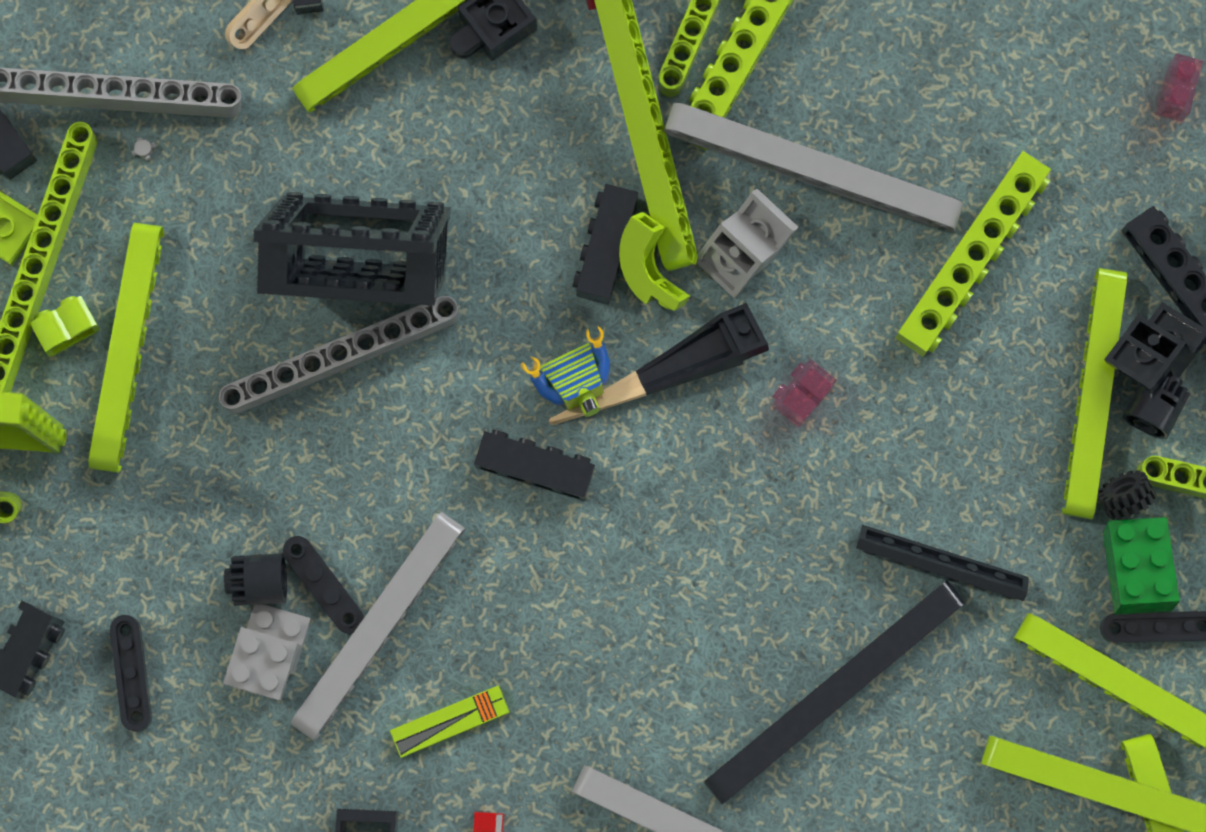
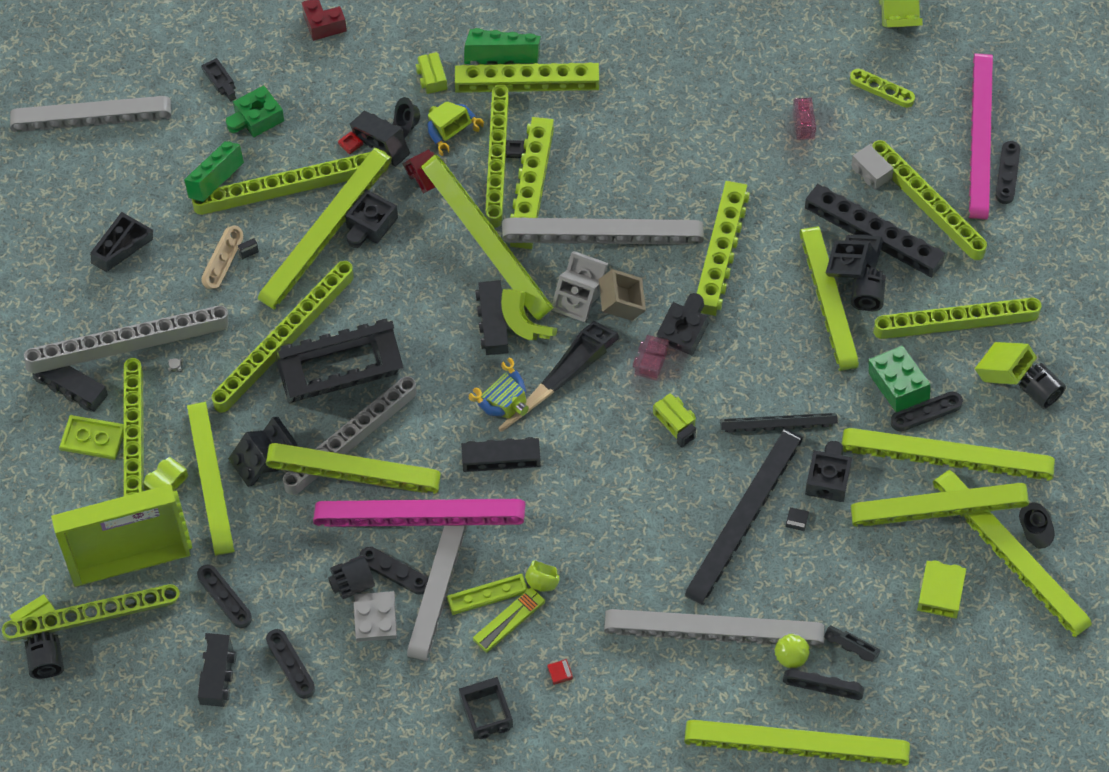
camera: 20 degrees left, 20 degrees down
black tyre [1098,470,1156,520] -> none
none -> black plate [197,564,252,628]
none -> lime beam [211,261,354,413]
none -> black bracket [228,417,298,487]
none -> lime beam [266,443,441,494]
none -> dark pink beam [313,499,526,527]
none -> lime tile [446,573,528,615]
none -> lime hair [525,560,560,592]
none -> dark tan piece [598,269,646,320]
none -> lime brick [653,393,696,439]
none -> black brick [656,293,709,356]
none -> black tile [677,424,696,448]
none -> black tile [785,507,809,531]
none -> black brick [805,441,852,502]

